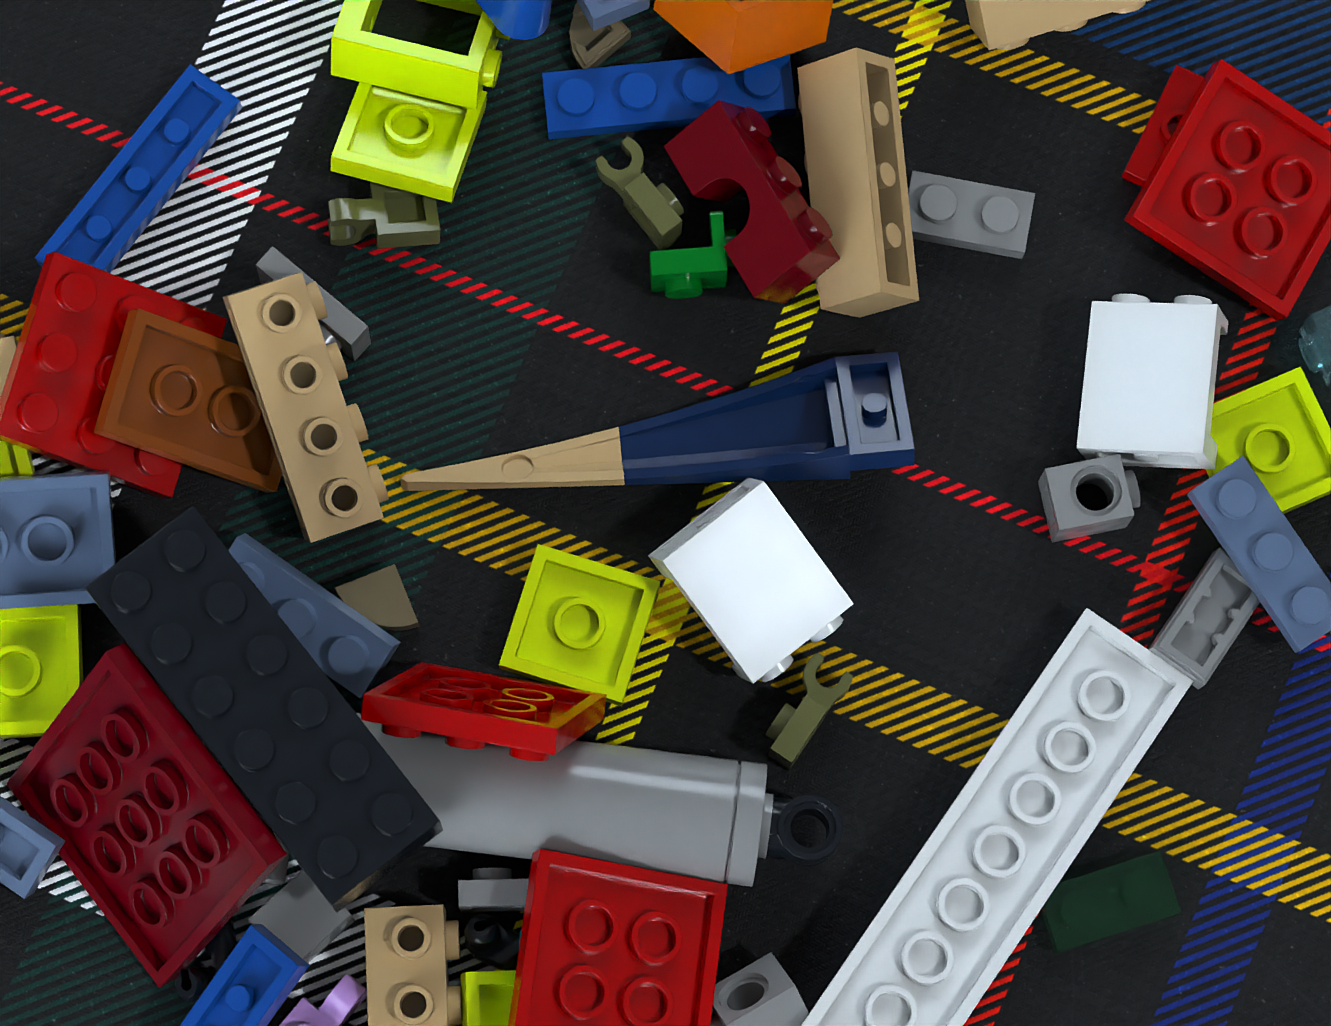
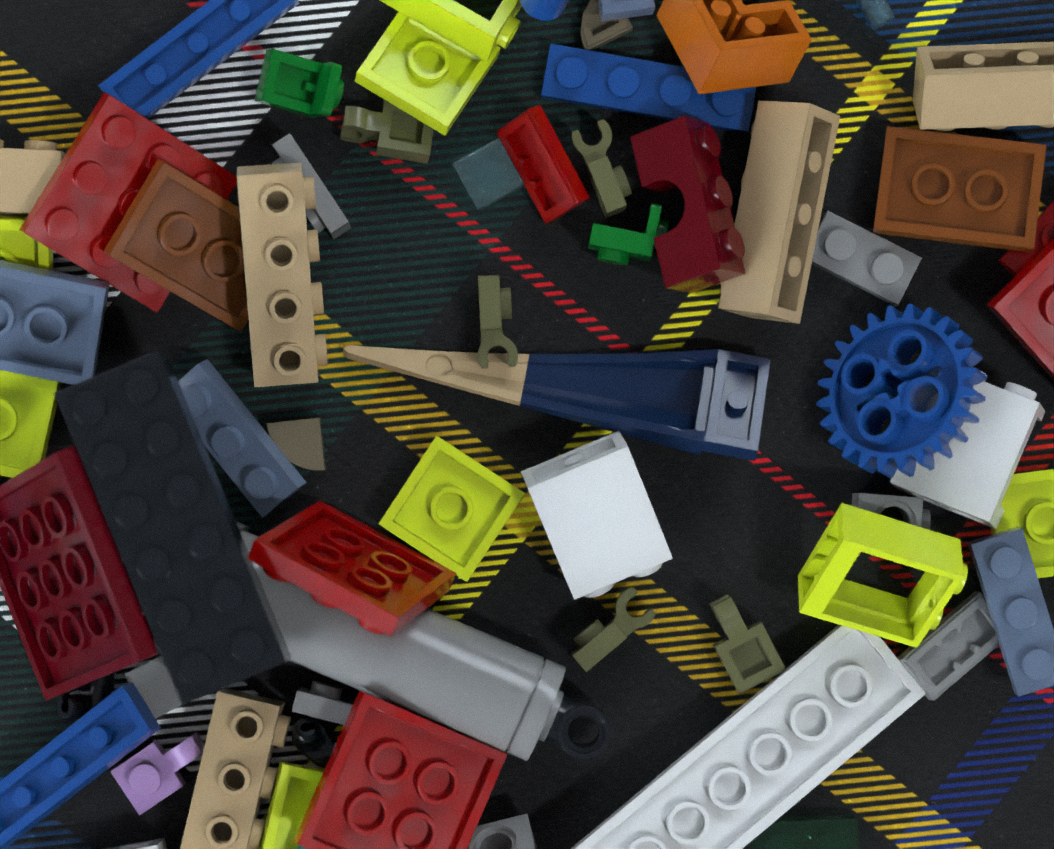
camera: 20 degrees right, 10 degrees up
none -> green bracket [254,49,344,118]
none -> clear light blue plate [452,138,524,212]
none -> olive plate [478,275,518,369]
none -> red plate [496,105,590,224]
none -> olive plate [709,594,786,694]
none -> neon yellow window [798,503,968,648]
none -> blue gear [817,304,987,478]
none -> dark orange plate [873,126,1047,253]

